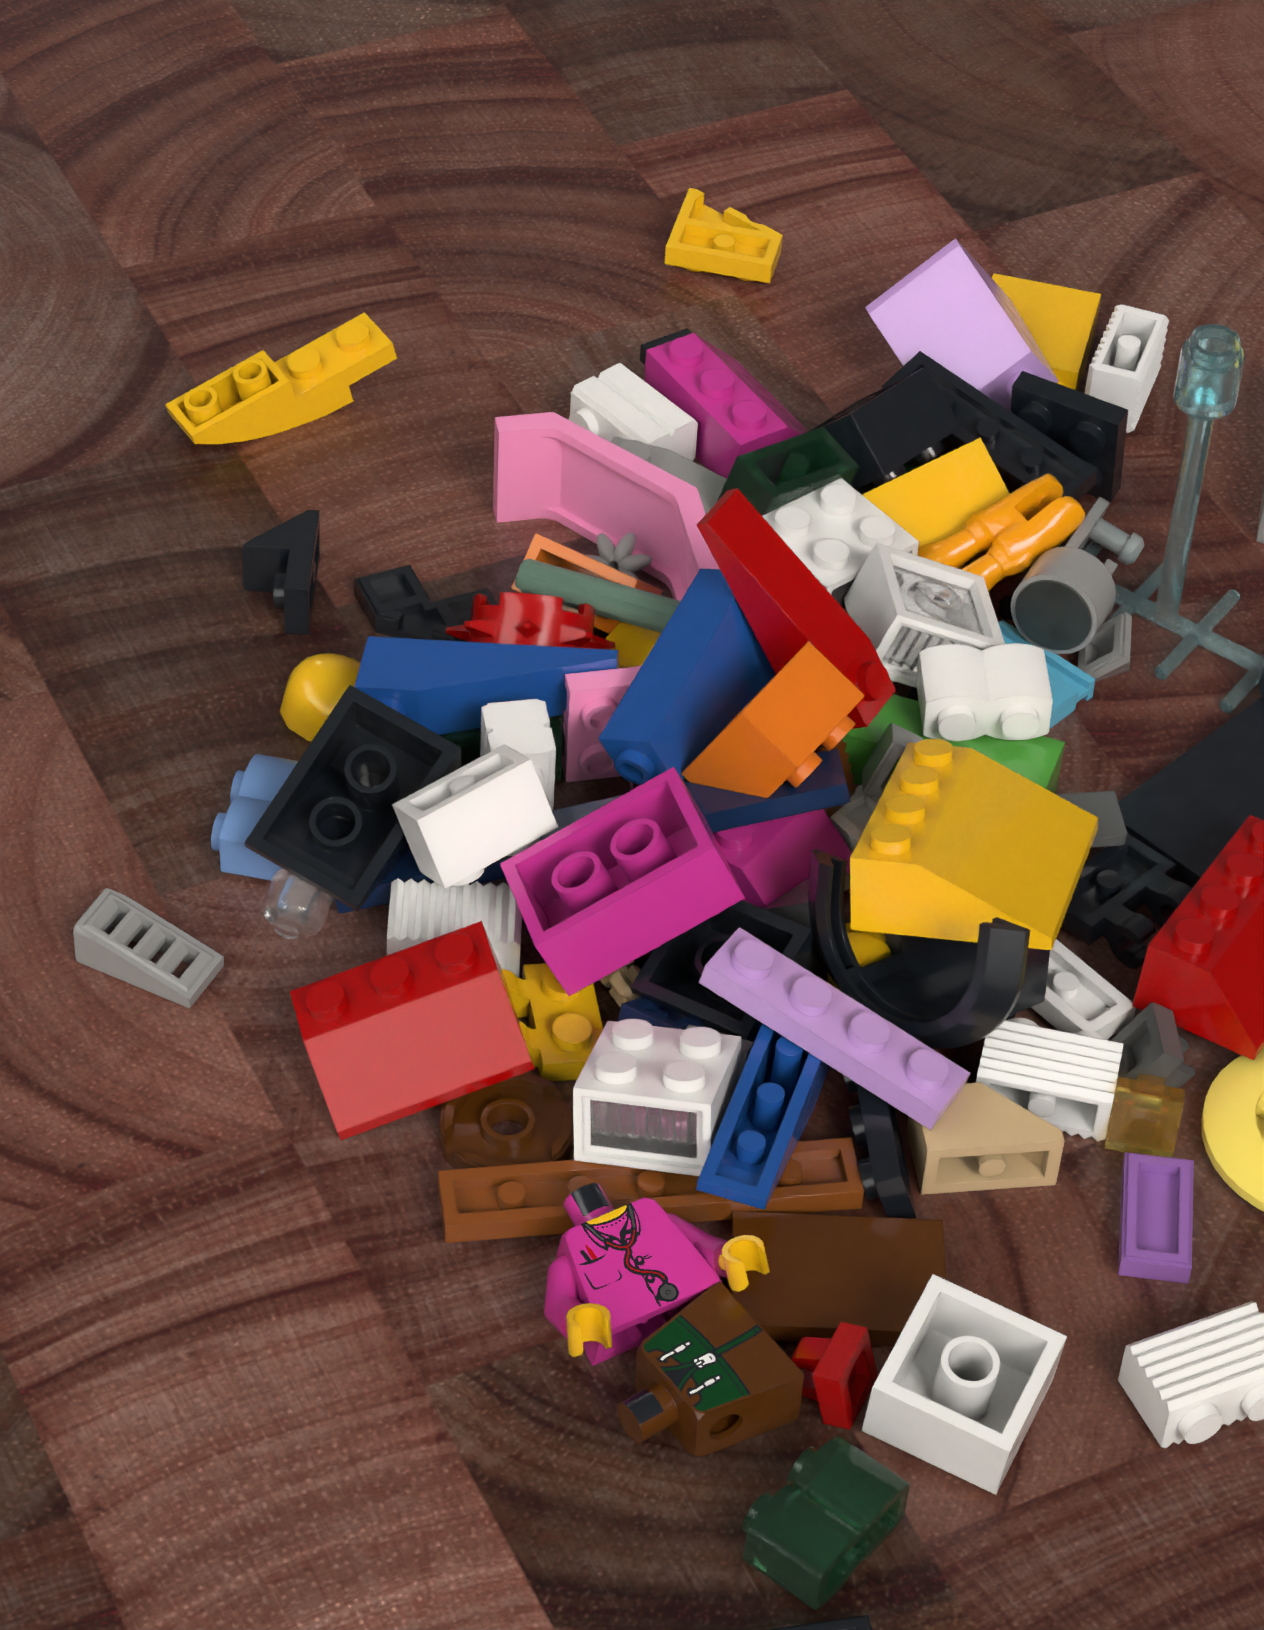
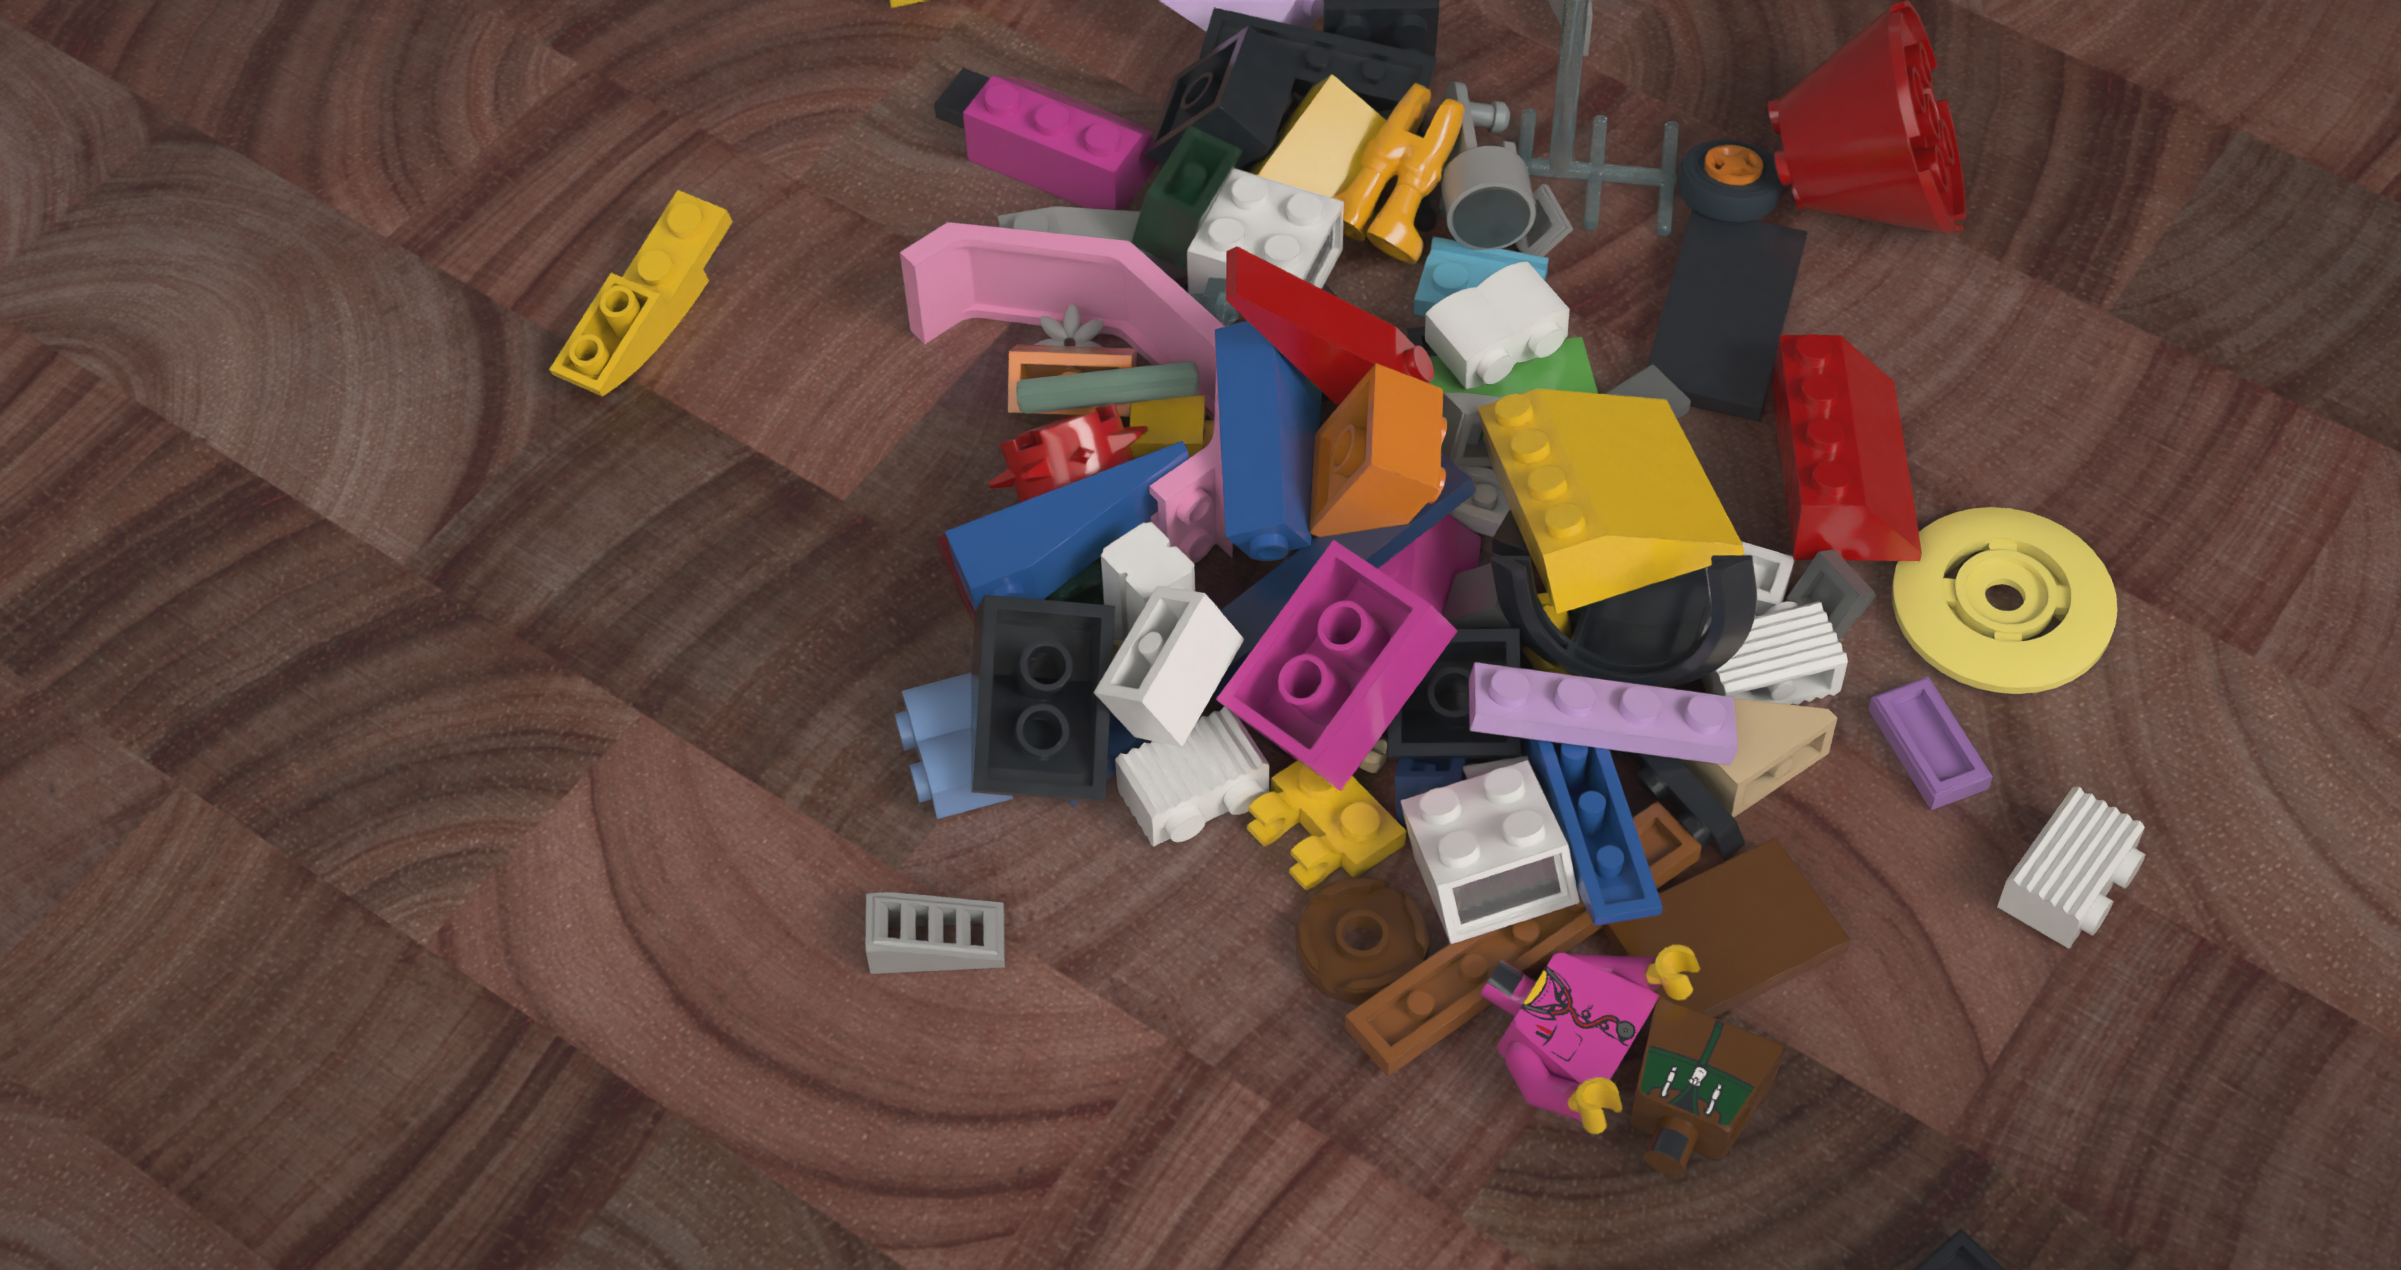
camera: 25 degrees left, 10 degrees up
black slope [242,510,320,635] -> none
clear piece [261,868,334,939] -> none
yellow hair [280,653,361,742] -> none
slope [289,921,535,1140] -> none
black tile [354,565,498,642] -> none
white brick [569,363,698,461] -> none
clear green brick [742,1435,910,1610] -> none
red tile [790,1322,878,1430] -> none
white piece [844,542,1005,688] -> none
white brick [862,1274,1067,1495] -> none
black plate [1061,833,1192,969] -> none
clear yellow tile [1104,1073,1185,1158] -> none

